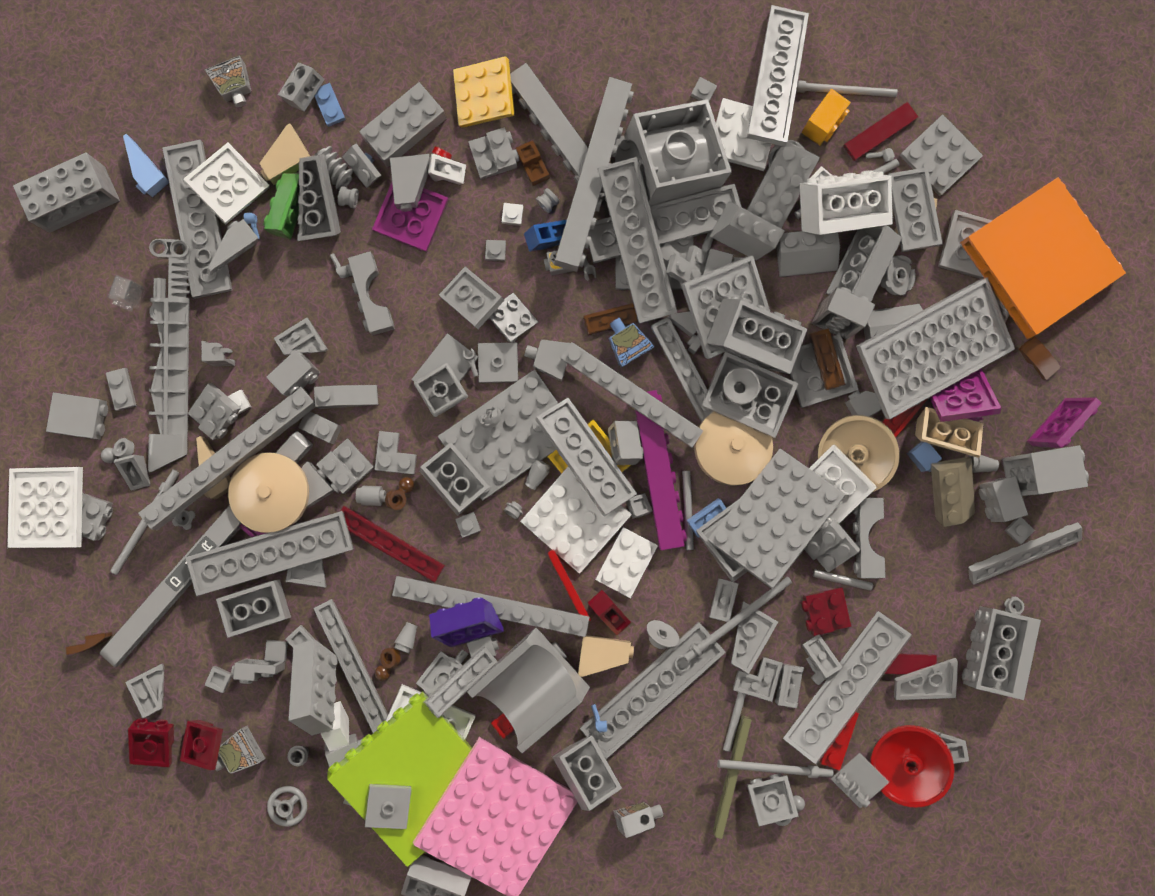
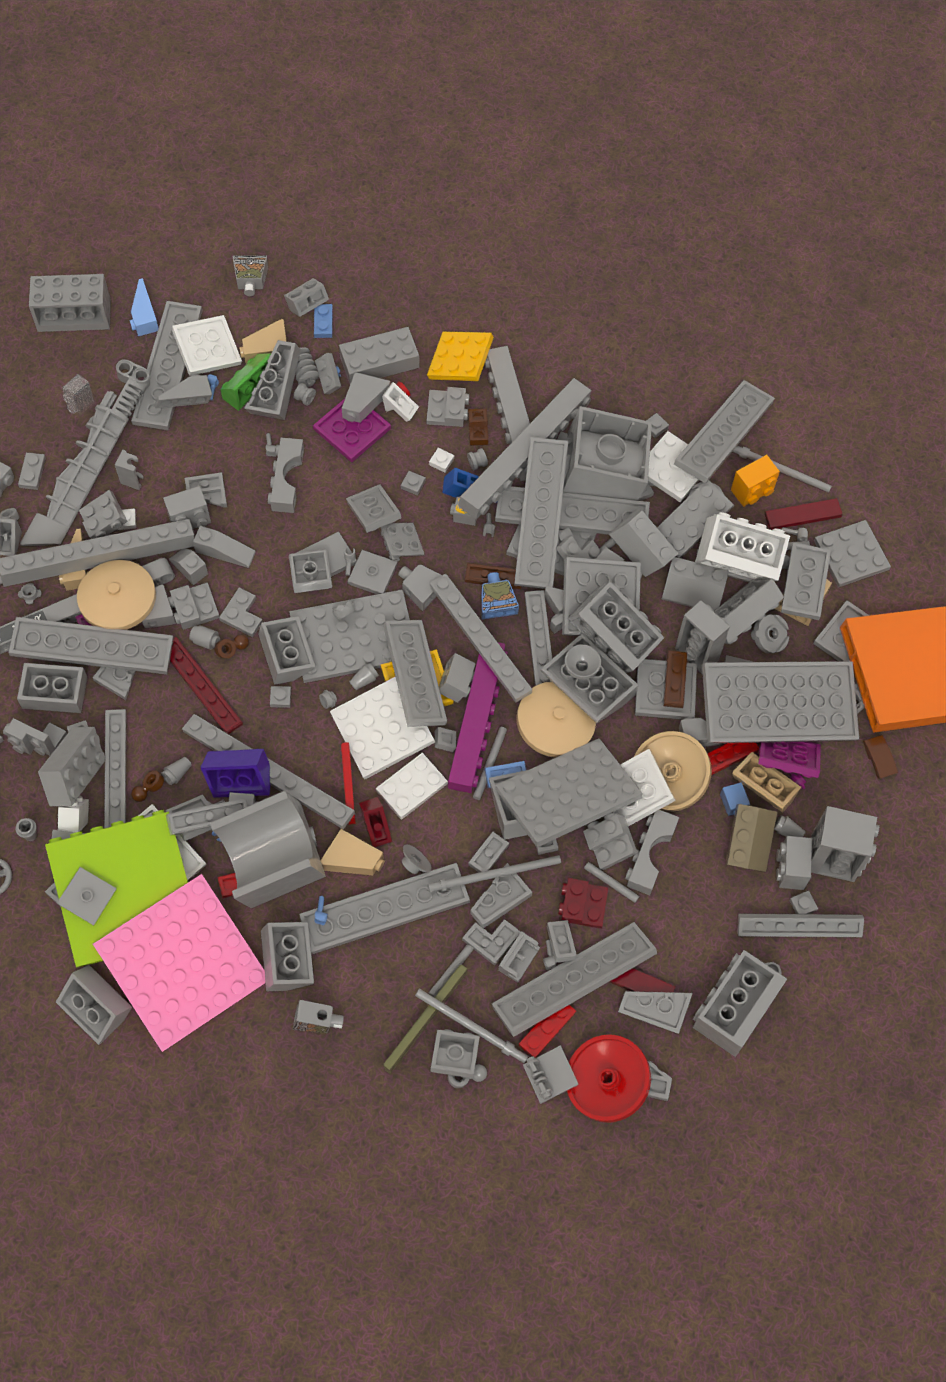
camera: 20 degrees right, 20 degrees down
magenta plate [1027,397,1102,448] -> none

